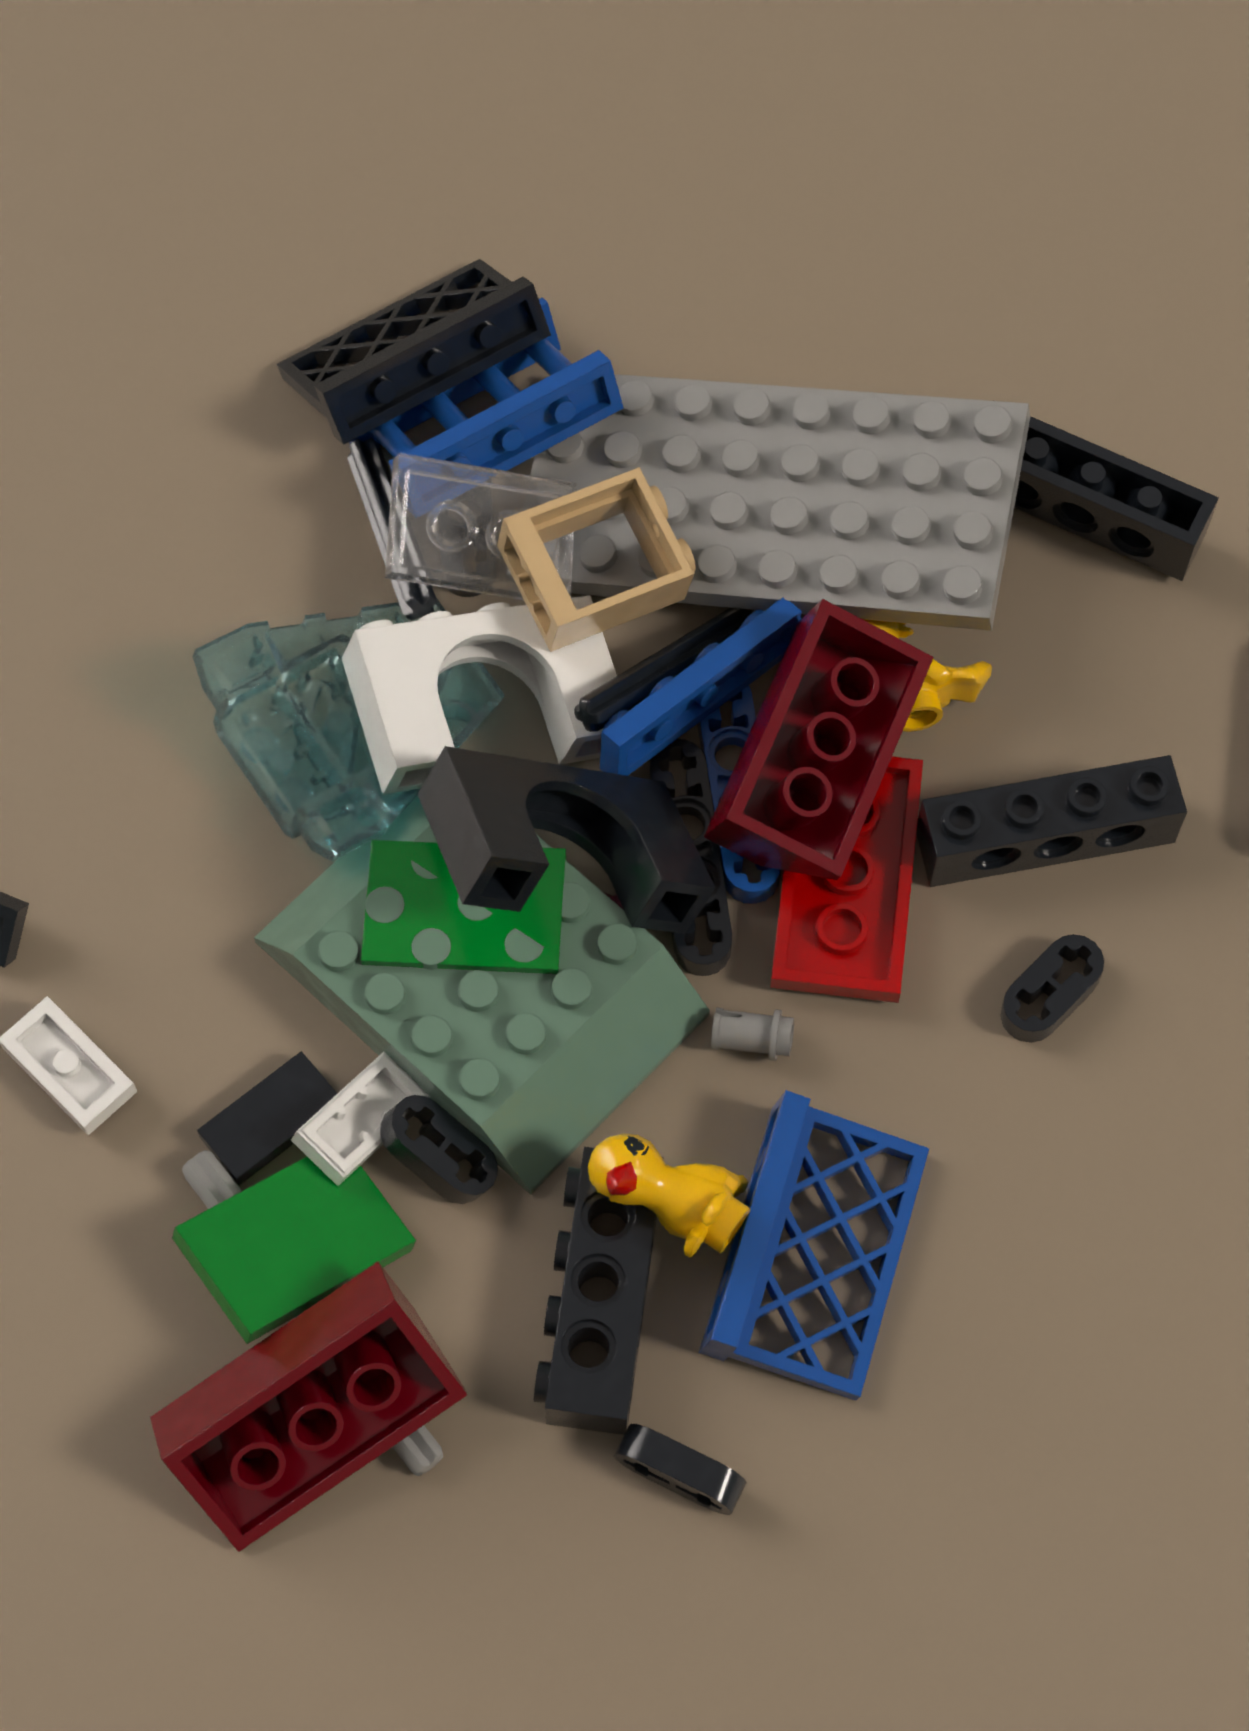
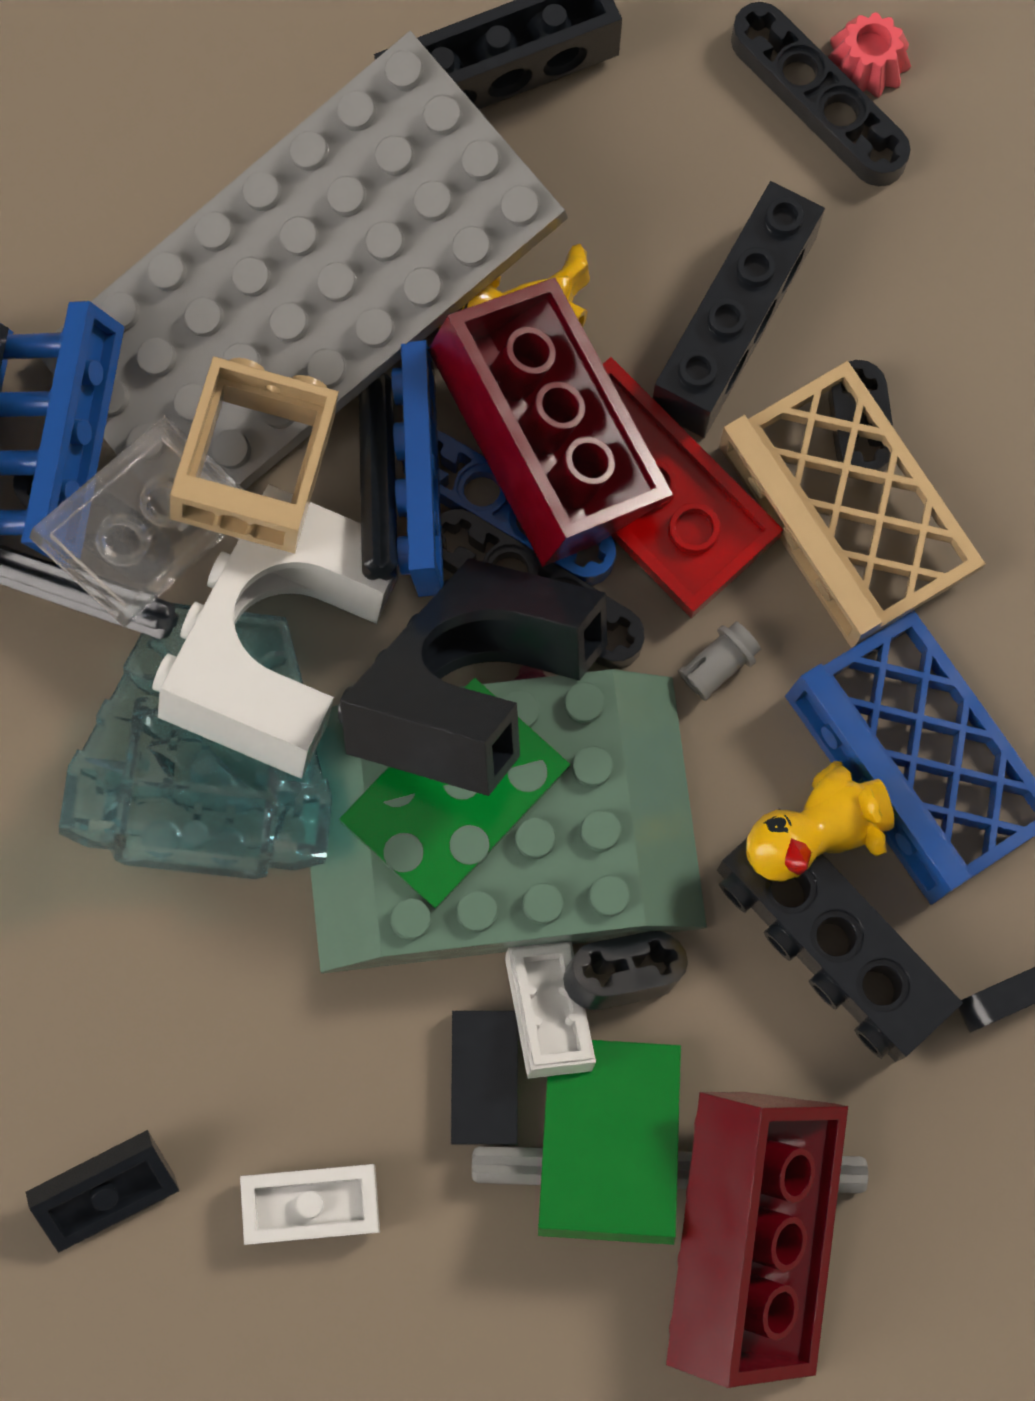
camera: 50 degrees left, 10 degrees up
none -> tan fence [719,361,986,648]

